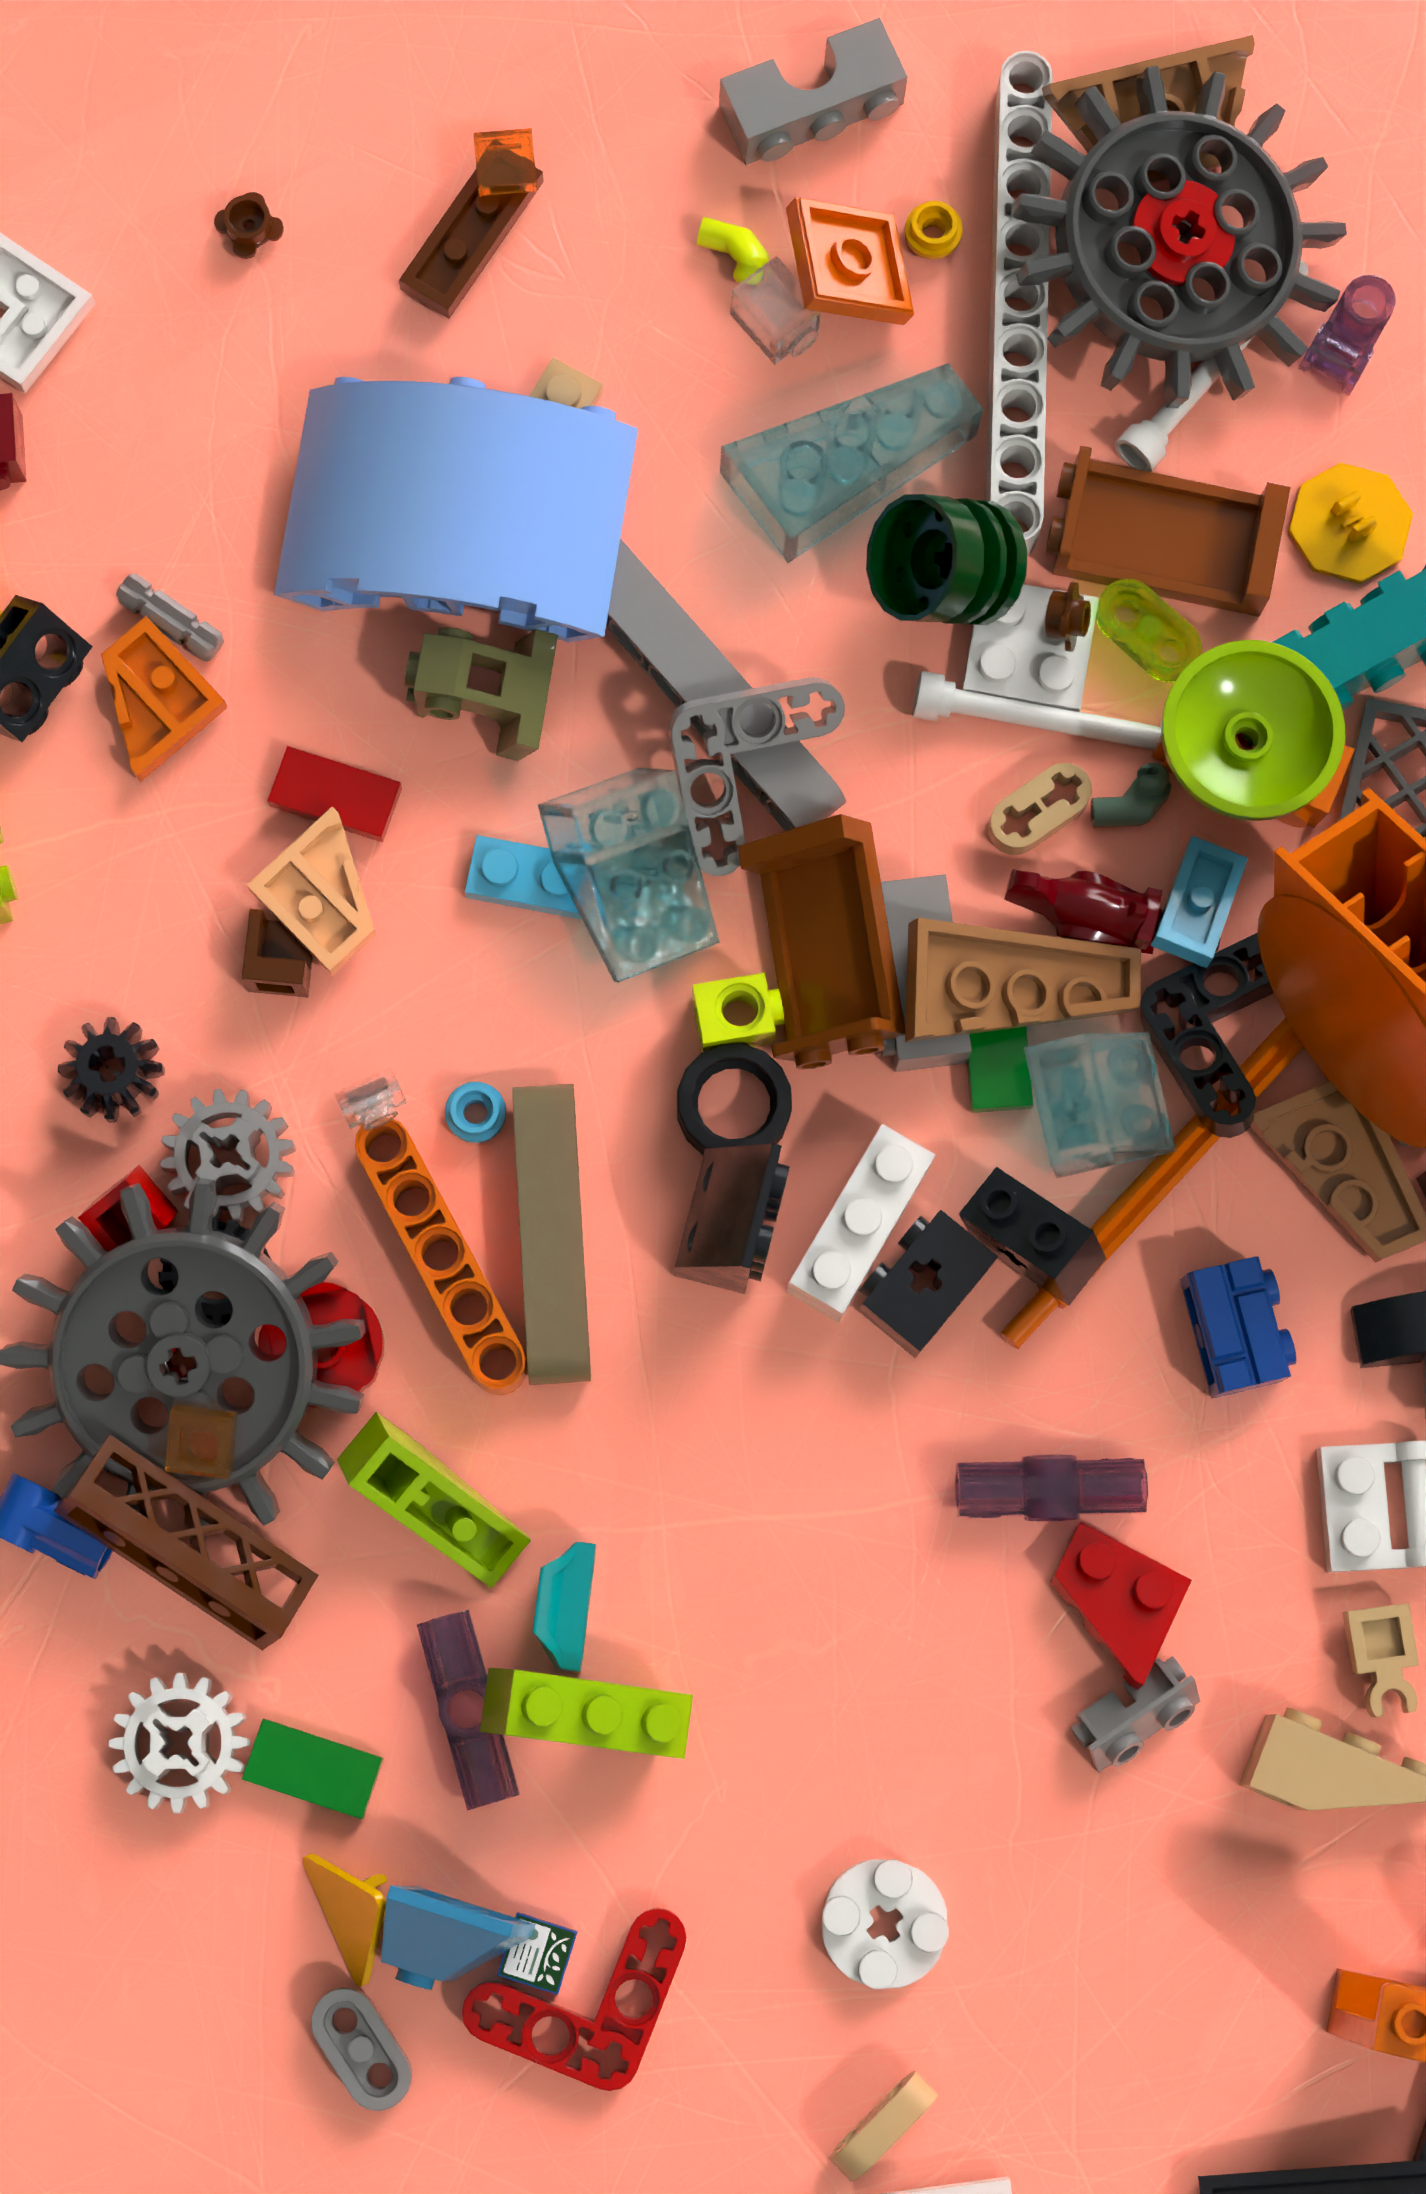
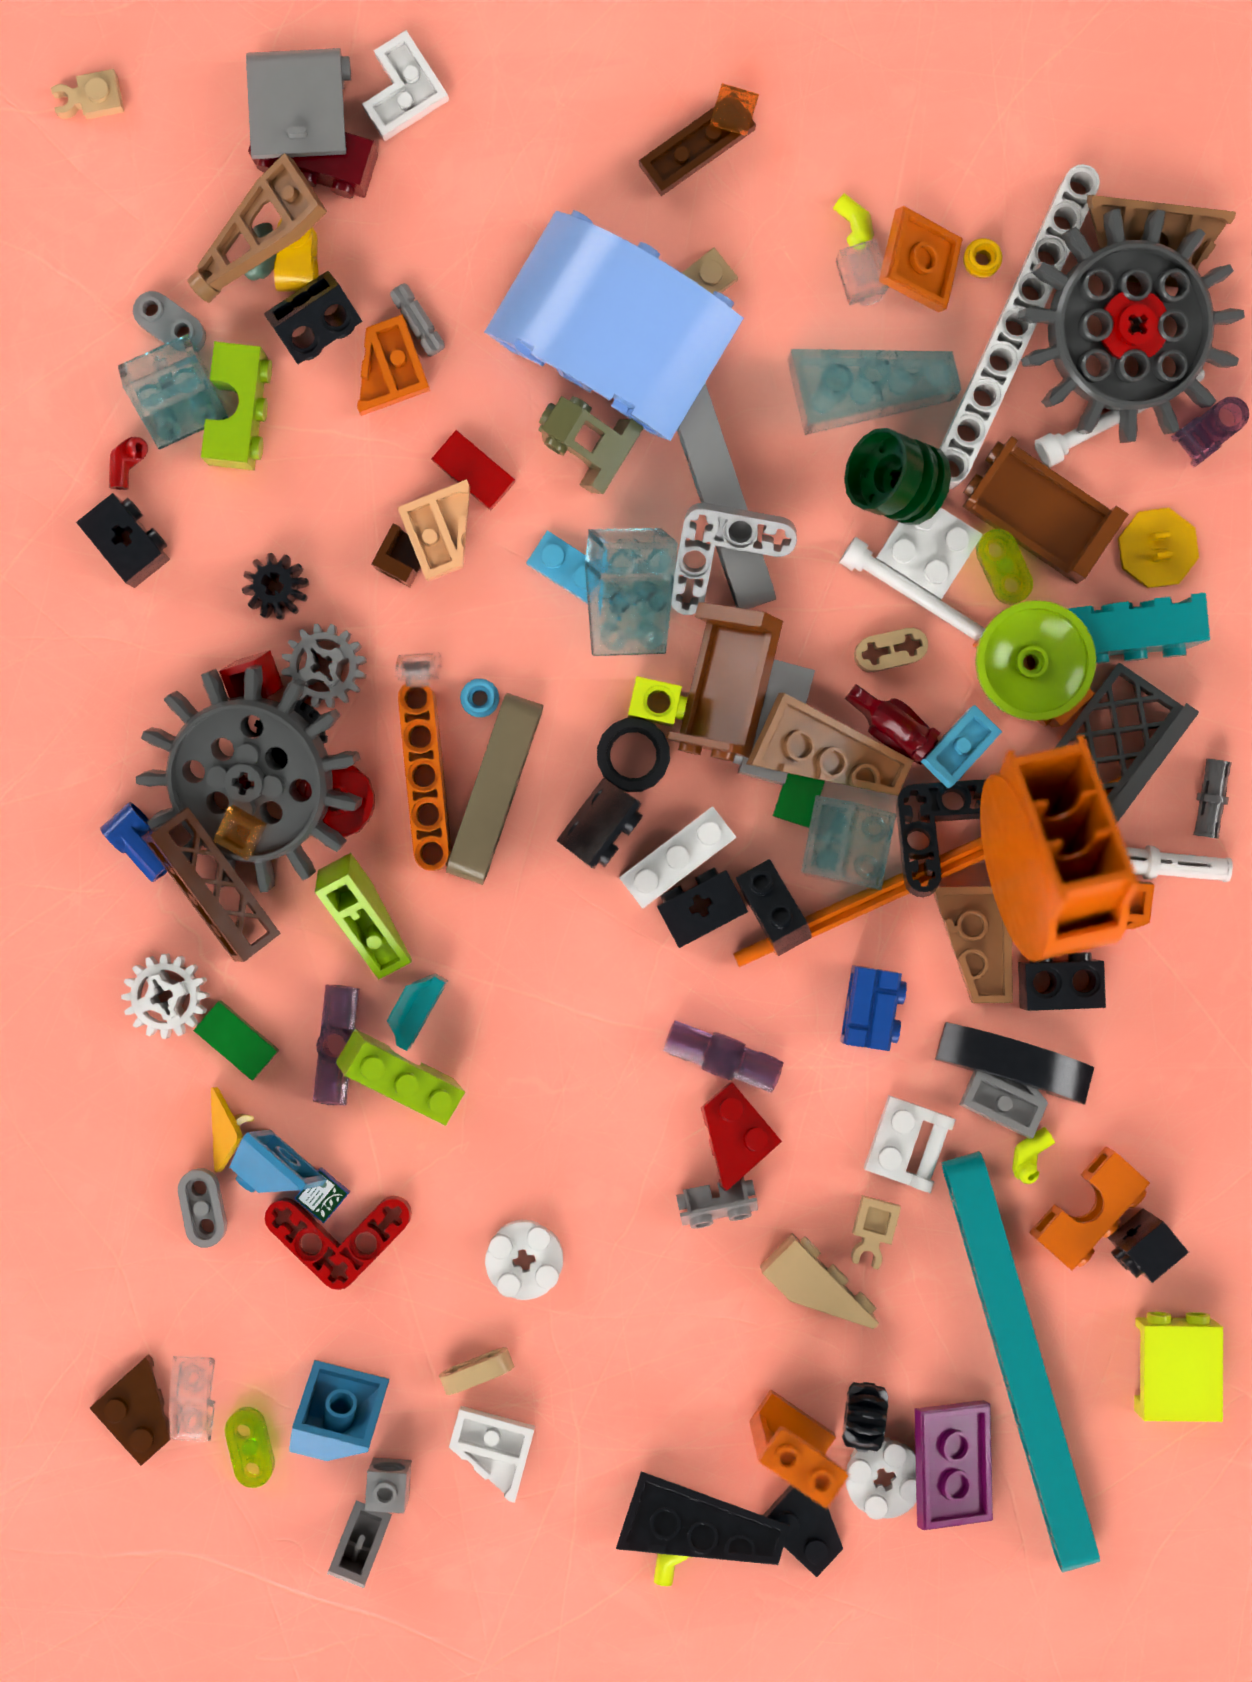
camera: 25 degrees right, 10 degrees up
reddish brown plate [214,192,284,259] -> none
light grey arch [719,17,908,165] -> none
reddish brown plate [1045,582,1091,652] -> none
sand green arm [1091,763,1171,828] -> none

